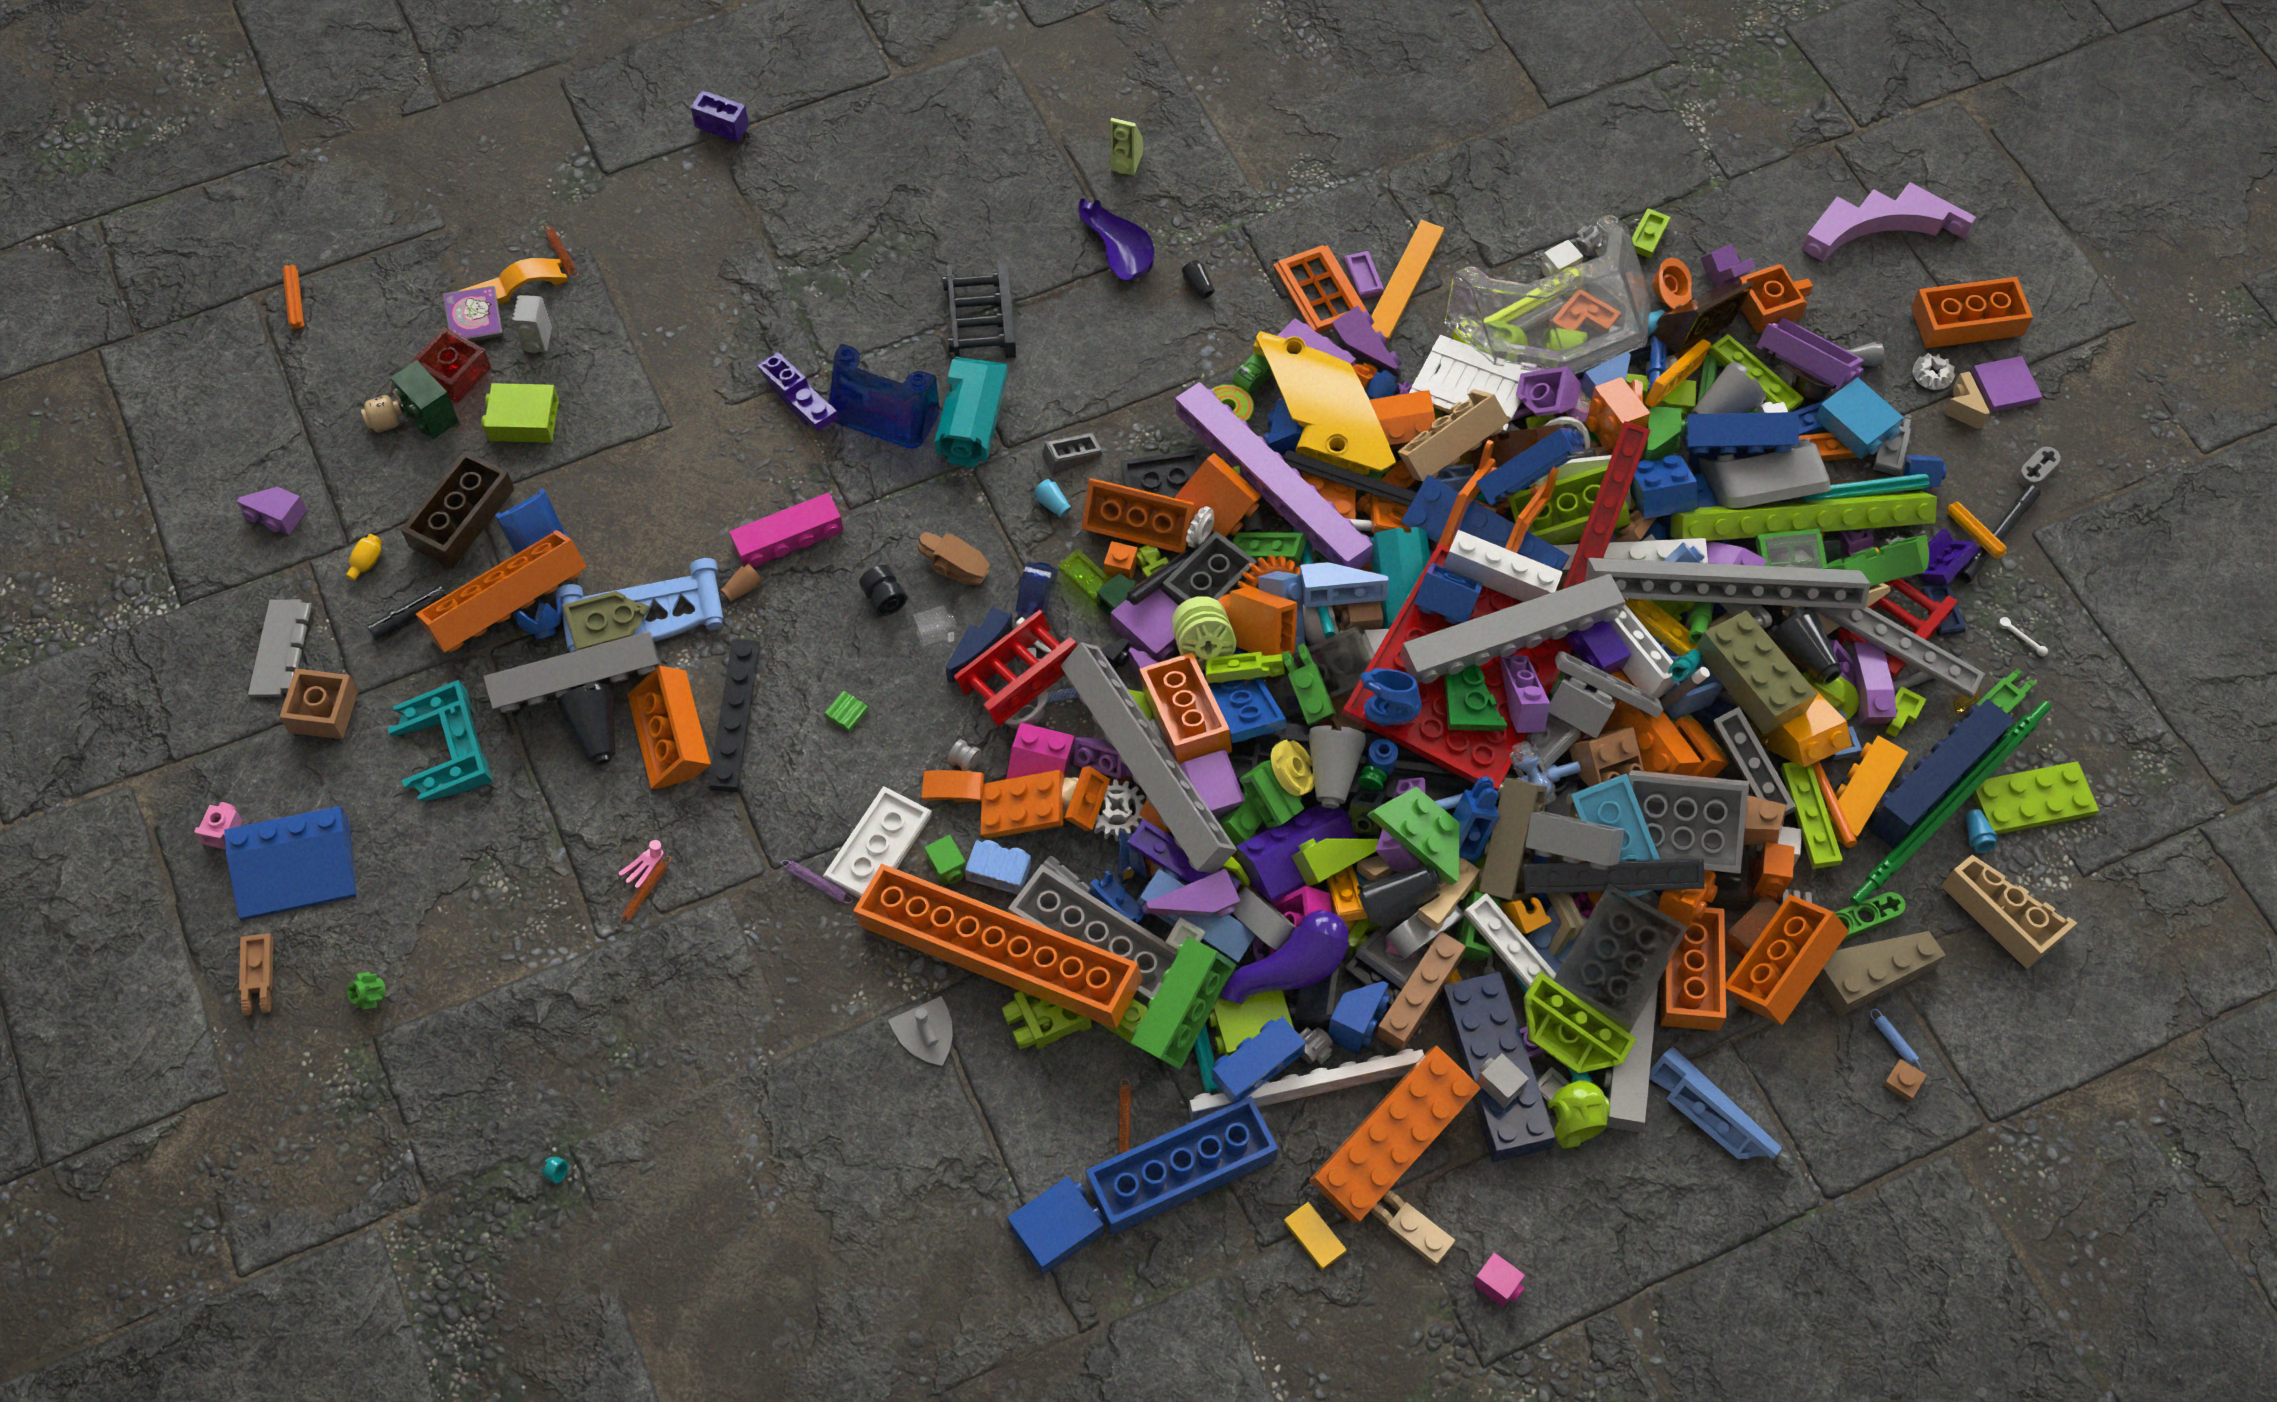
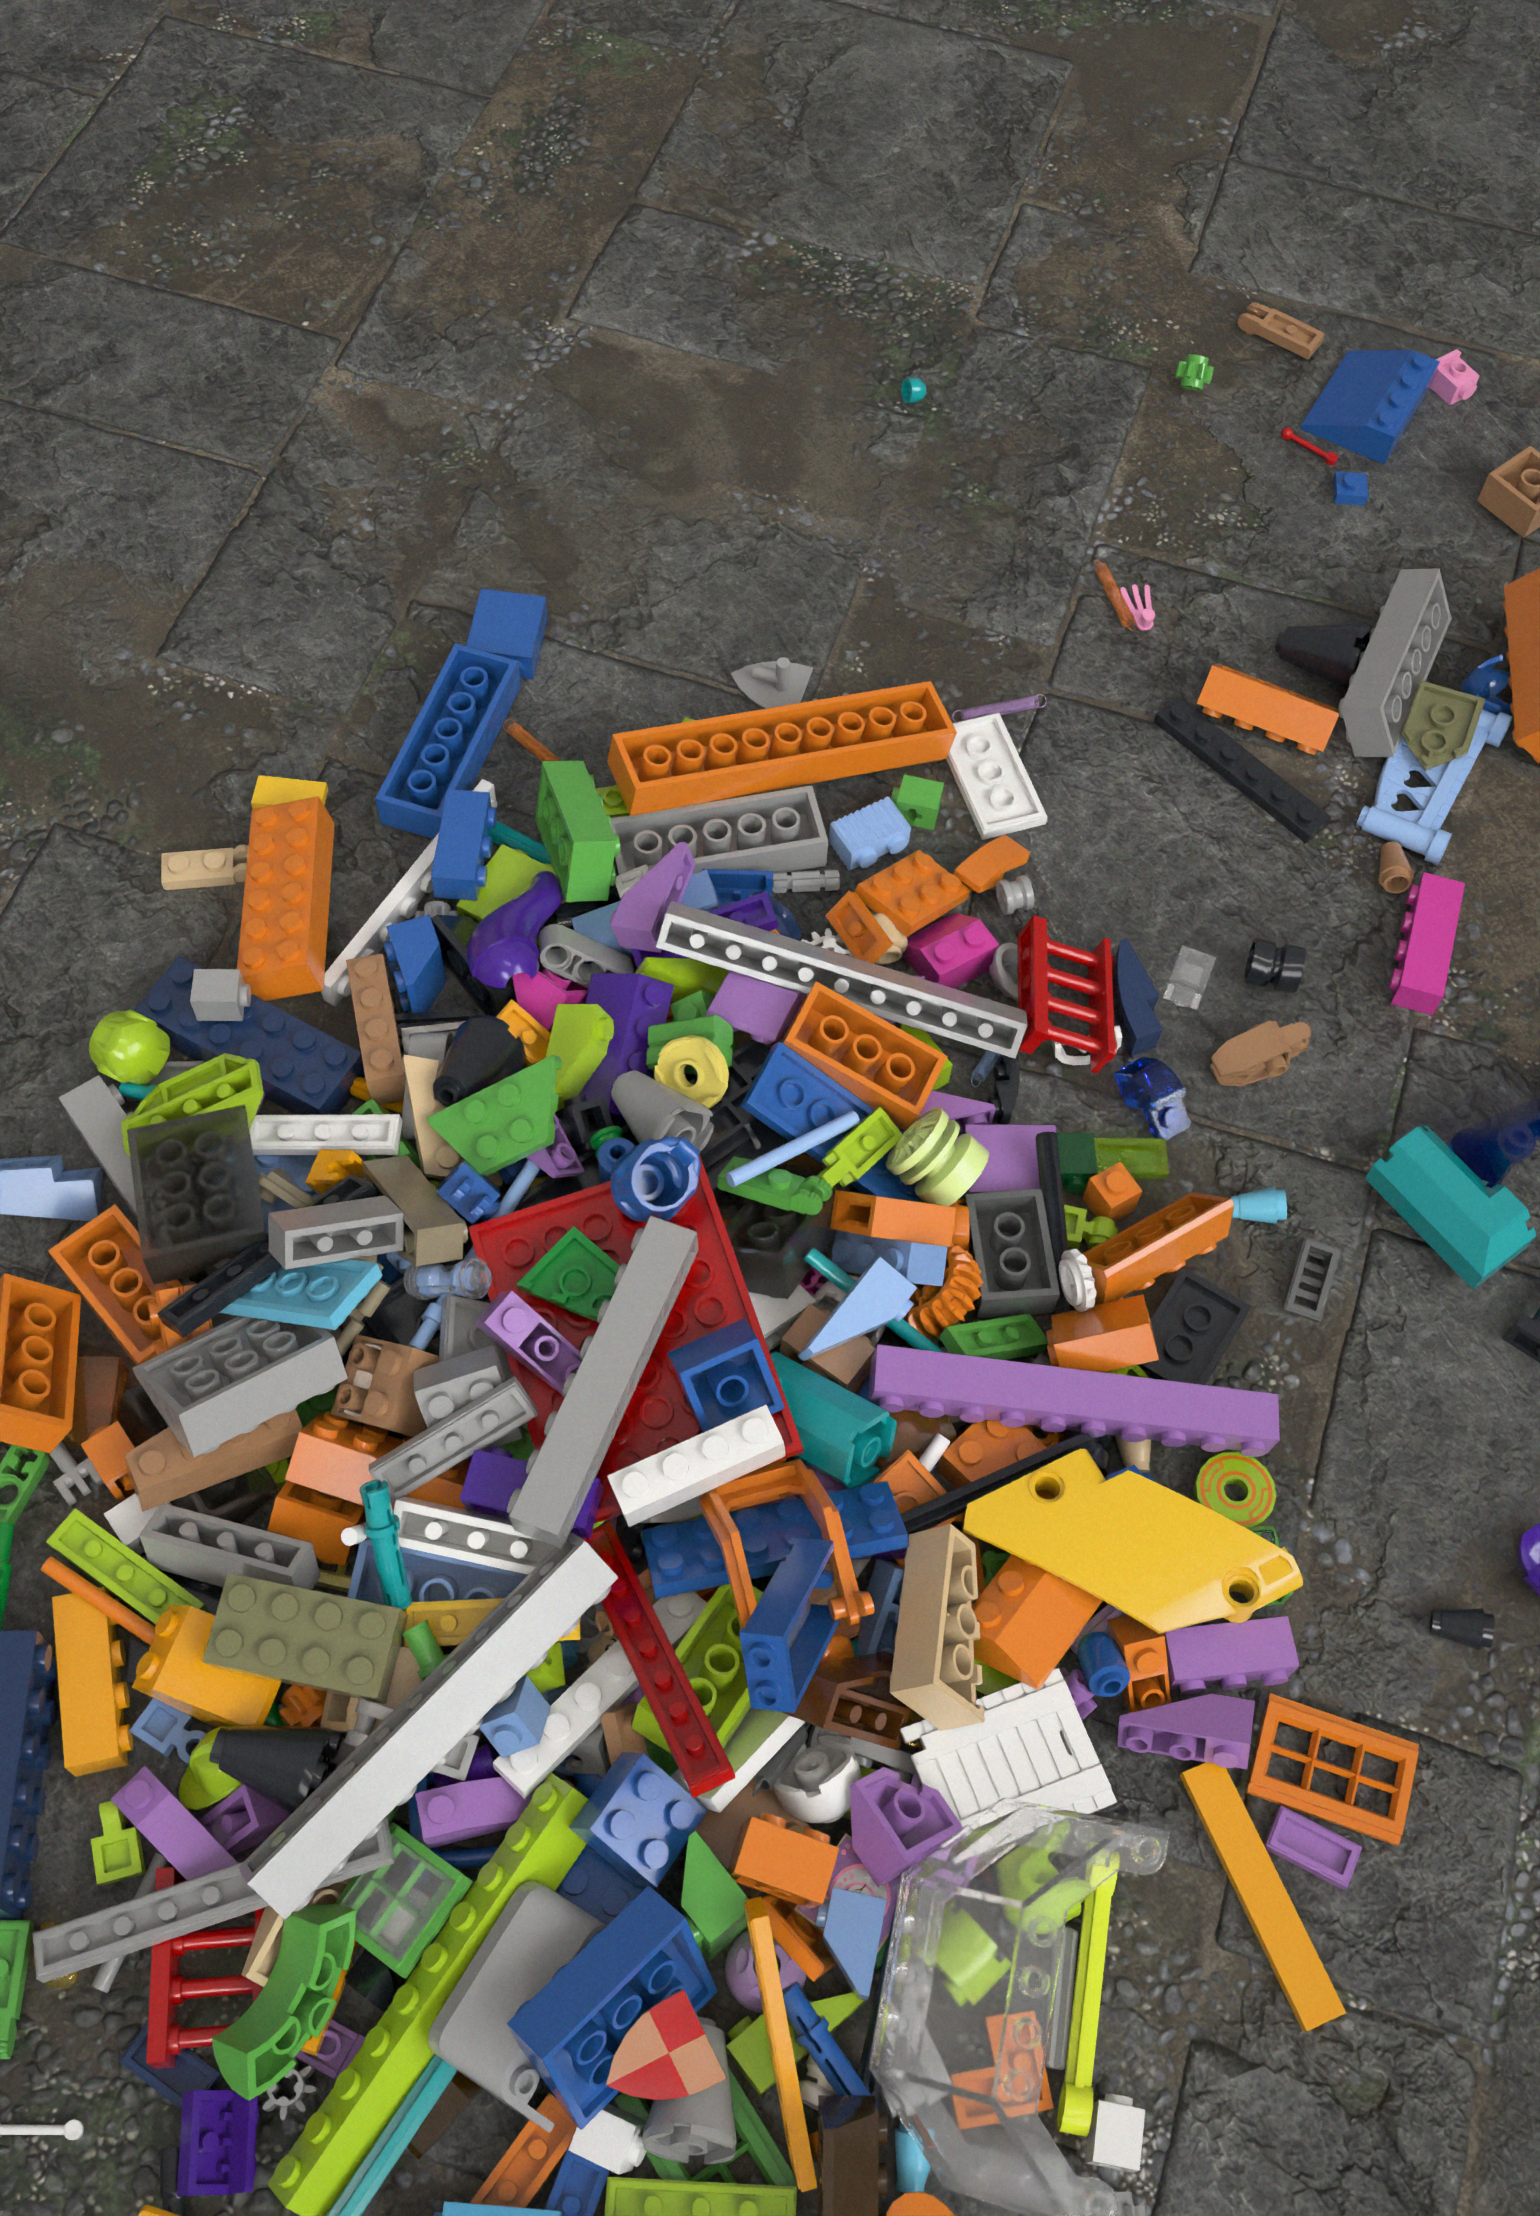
camera: 130 degrees right, 0 degrees up
teal wedge [388,680,493,802] -> none
bright green piece [824,691,868,732] -> none
brick [1473,1252,1525,1308] -> none
none -> shield [606,1989,727,2100]
none -> light blue bar [725,1111,860,1188]
none -> red hinge [1281,427,1338,465]
none -> blue plate [1332,471,1368,506]

